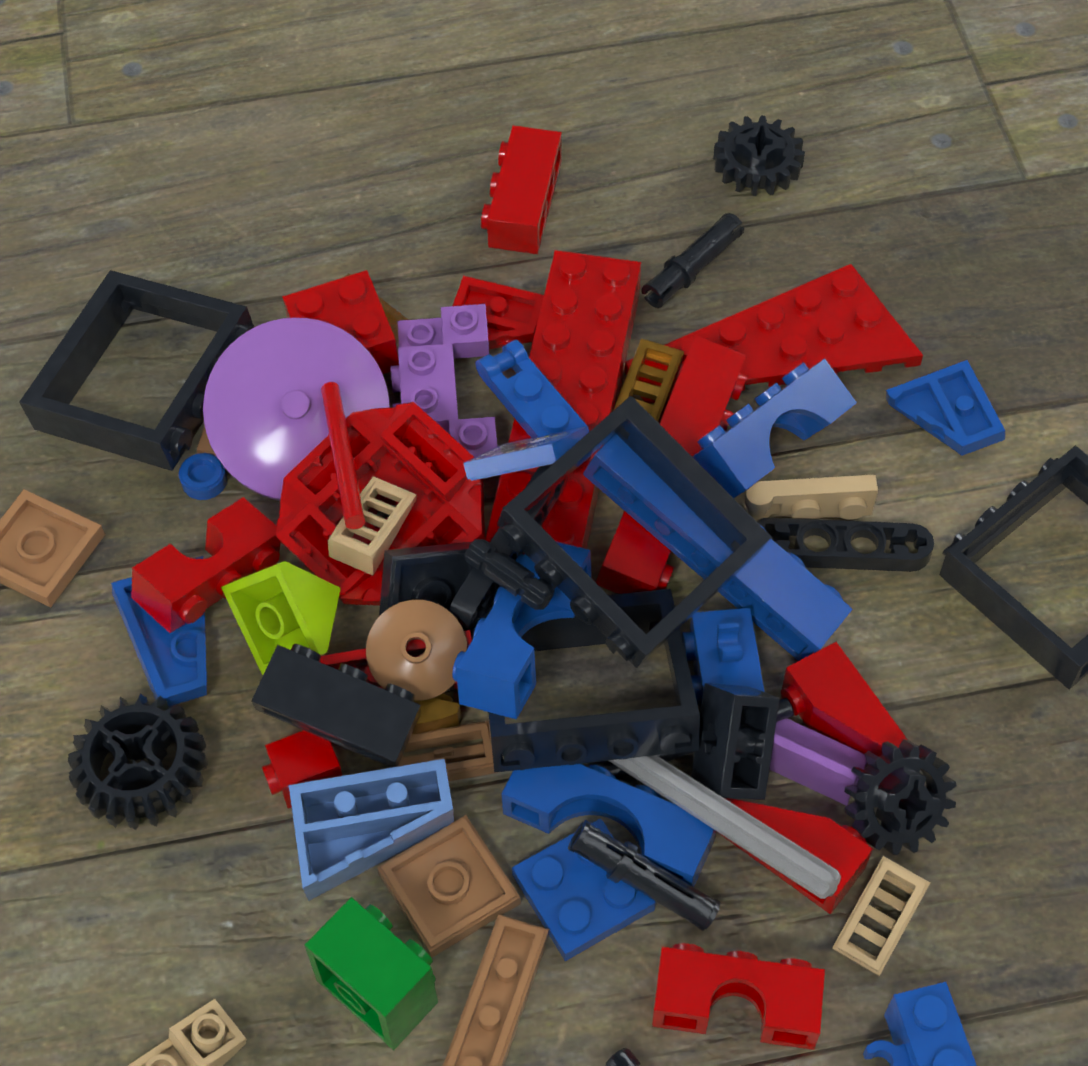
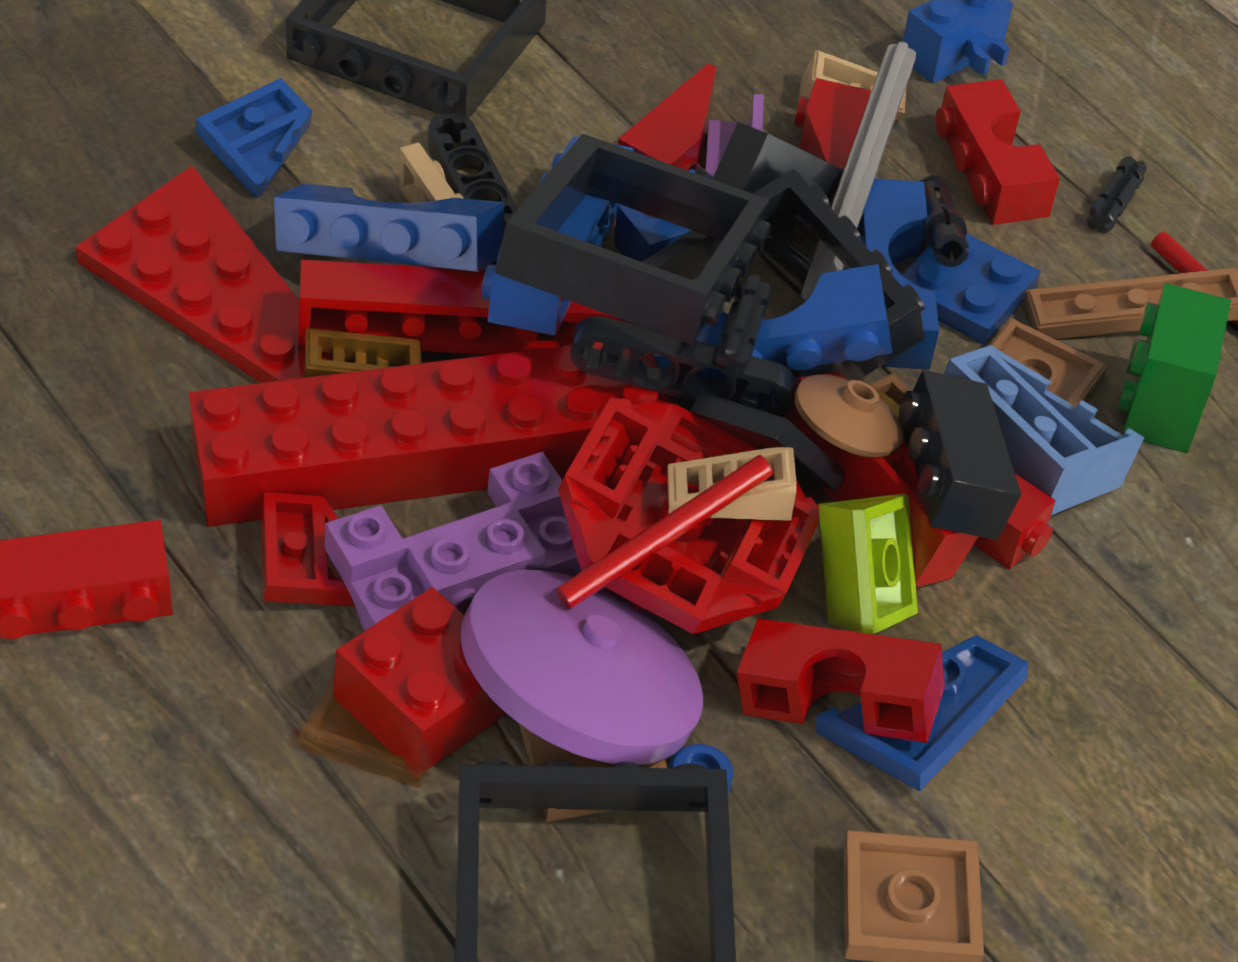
camera: 120 degrees left, 10 degrees down
black gear [68,693,208,830] -> none
tile [463,426,589,481] -> none
blue plate [475,339,587,438] -> none
black pin [641,213,744,308] -> none
black gear [844,739,956,855] -> none

